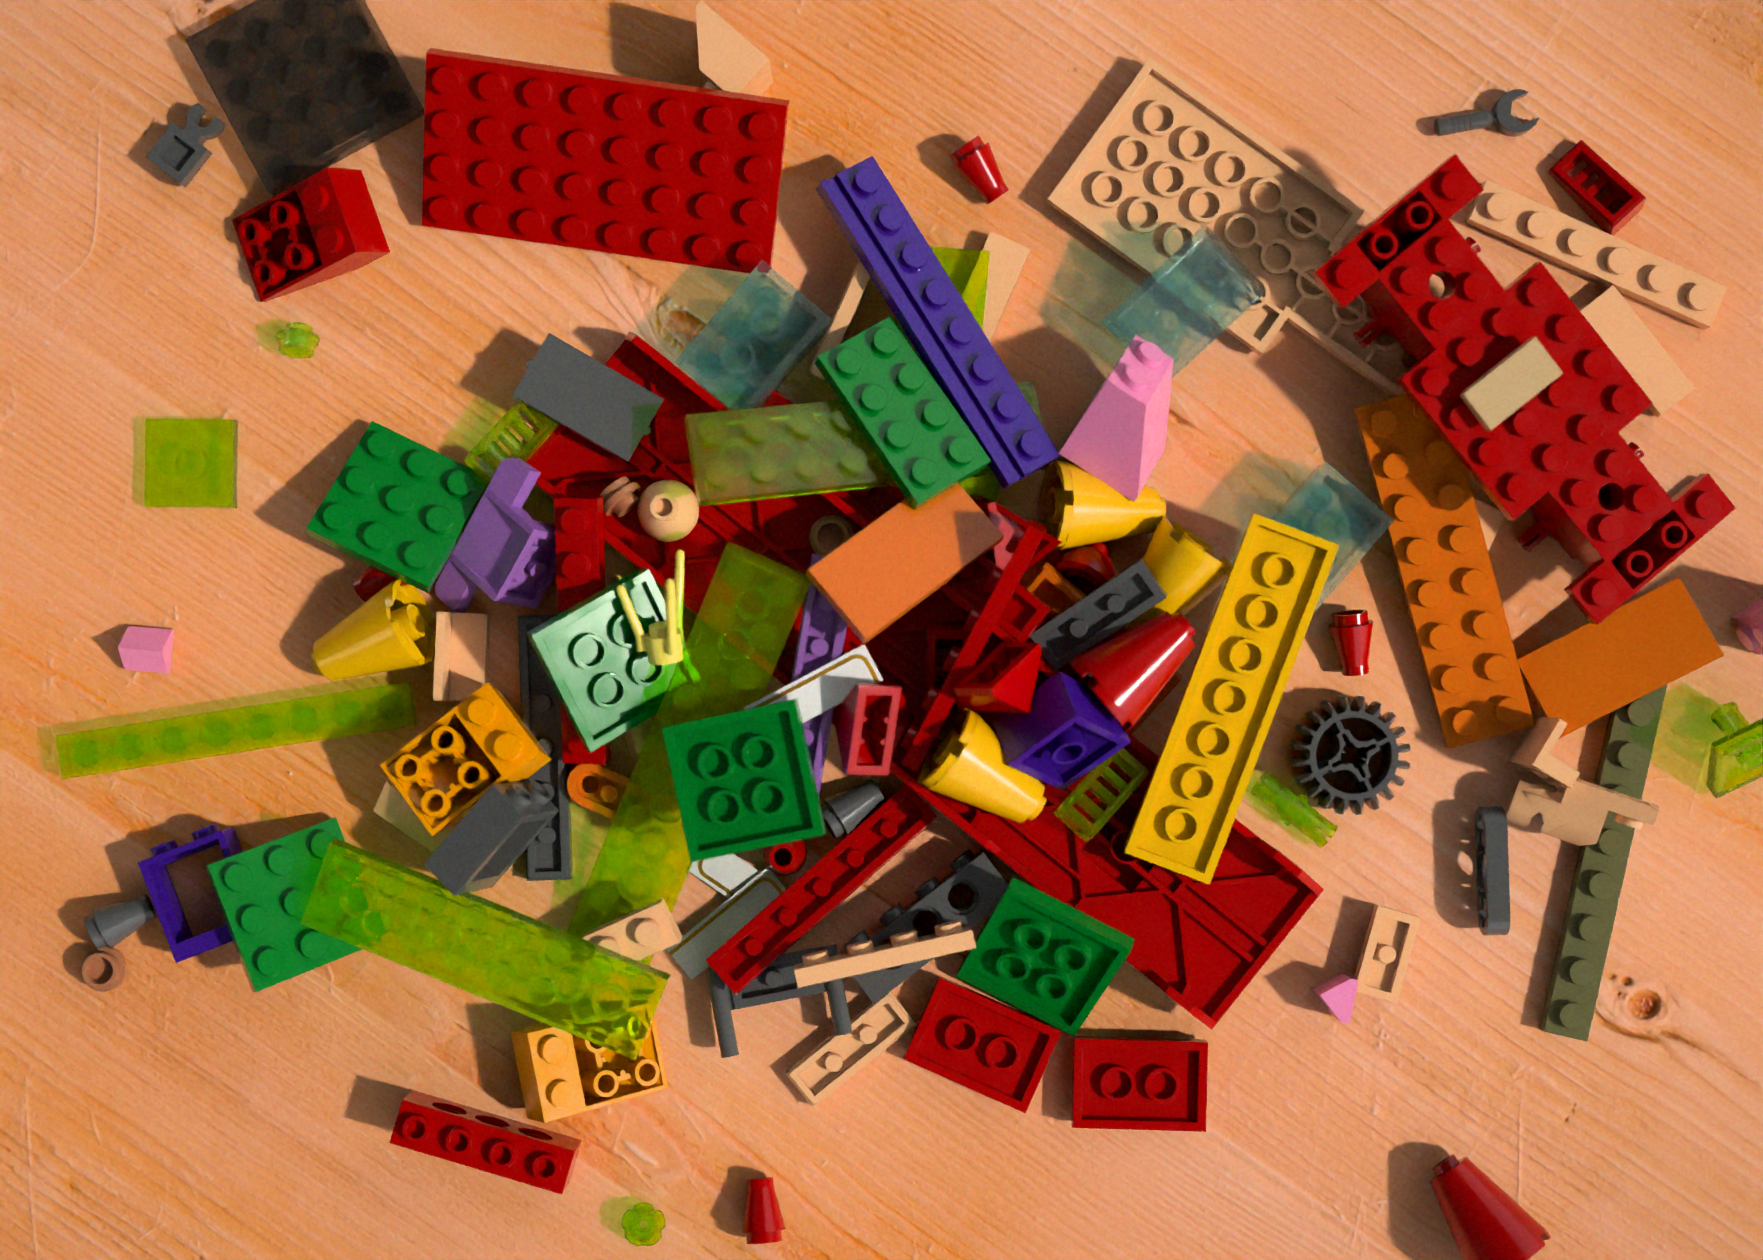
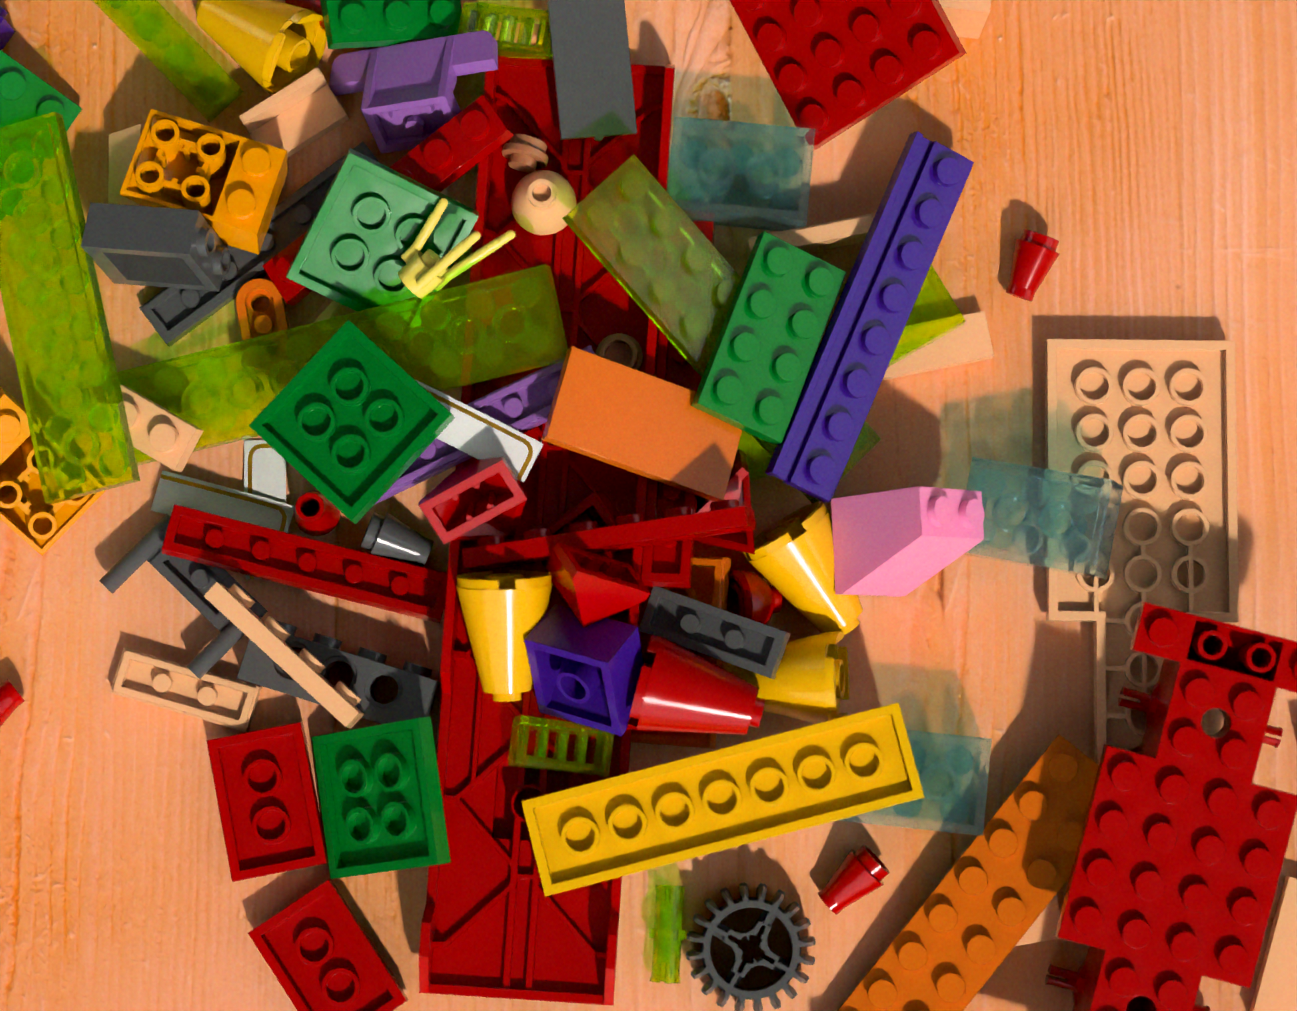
camera: 60 degrees right, 5 degrees down
tan tile [1458,337,1563,431] -> none

